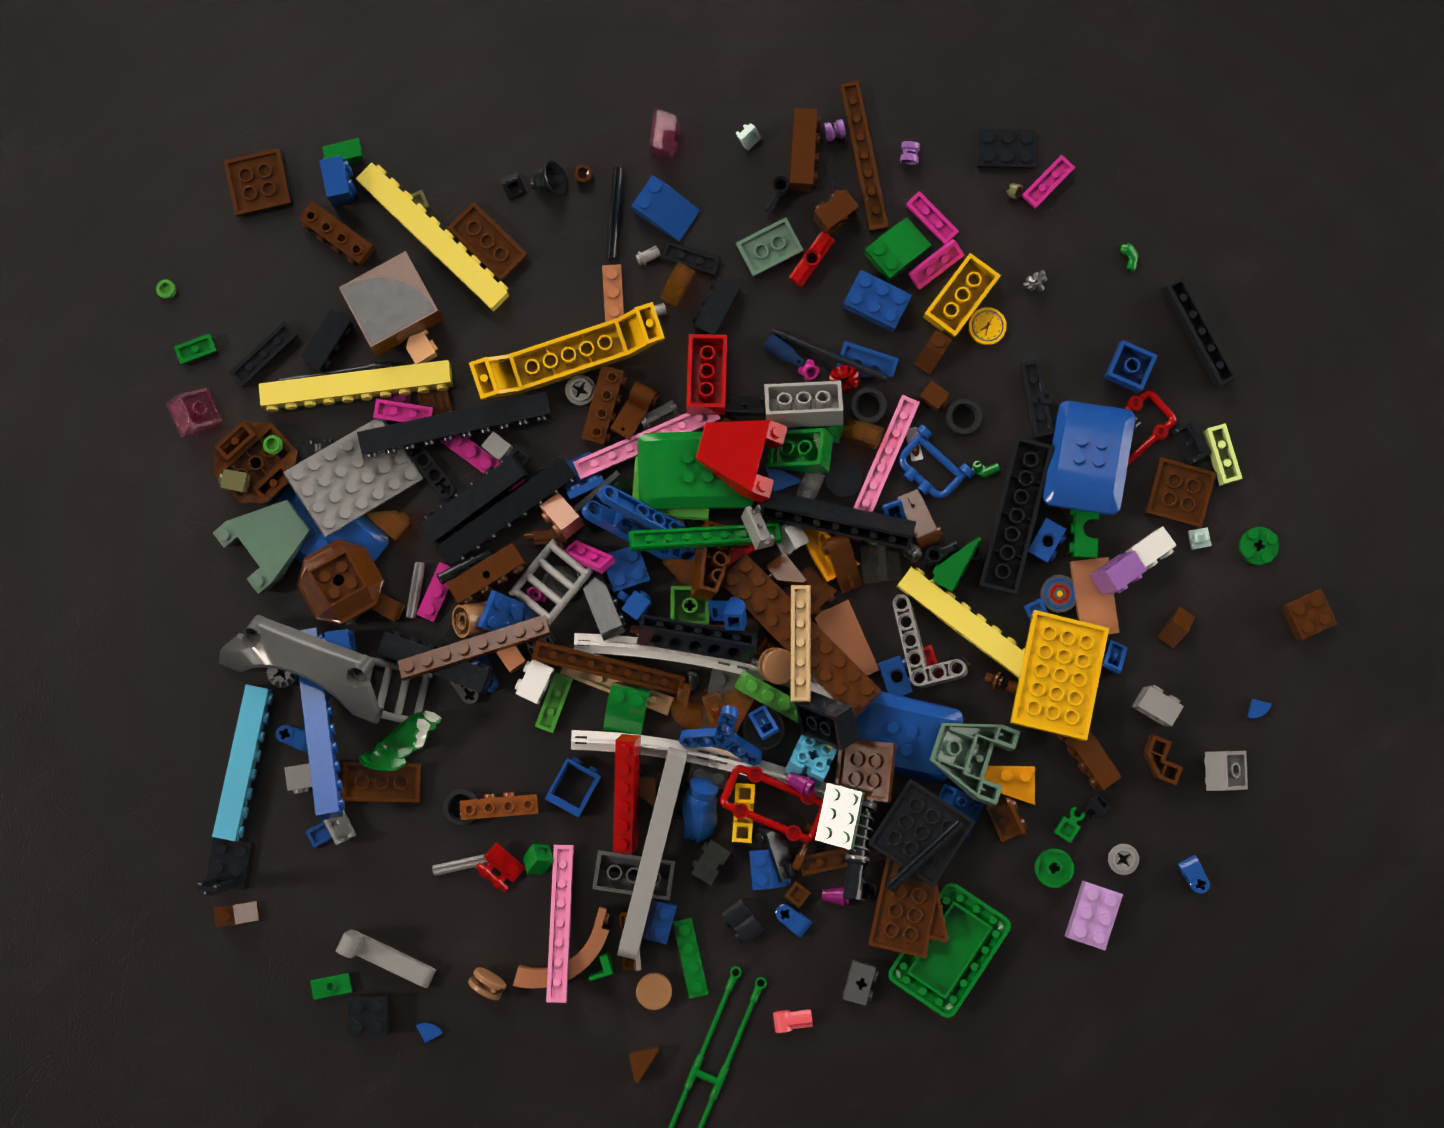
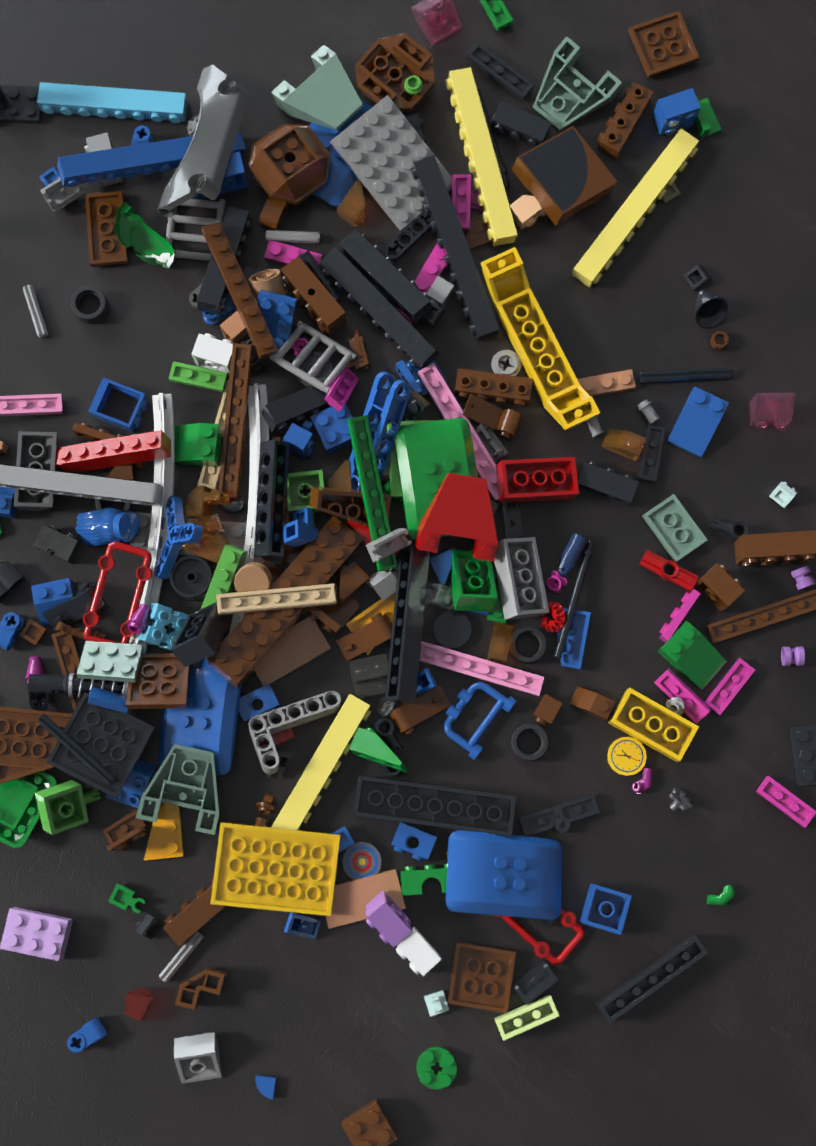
camera: 80 degrees right, 5 degrees down
olive brick [219,469,251,494] -> none
reddish brown plate [447,202,528,281] -> none
dark orange bracket [460,792,539,820] -> none
red plate [475,842,525,892] -> none
green panel [523,844,554,875] -> none
nougat piece [540,493,584,539] -> none
yellow arch [732,783,755,843] -> none
blue slope [748,705,780,741] -> none
blue brick [842,270,912,332] -> none
white sticker [906,427,923,461] -> none
green arm [972,461,1001,478] -> none
olive hinge [1006,183,1023,200] -> none
green plate [1034,848,1074,888] -> none
light grey gear [1108,844,1139,875] -> none
light grey brick [1132,685,1184,727] -> none
reddish brown slope [1157,606,1195,649] -> none
none -> bright green brick [35,780,100,835]
none -> reddish brown plate [72,423,123,442]
none -> blue tile [88,687,128,713]
none -> clear red brick [123,987,154,1022]
none -> light grey axle [159,931,204,982]
none -> sand green wedge [533,36,624,130]
none -> magenta arm [632,768,653,794]
none -> dark pink plate [659,589,701,643]
none -> light grey plate [666,697,685,715]

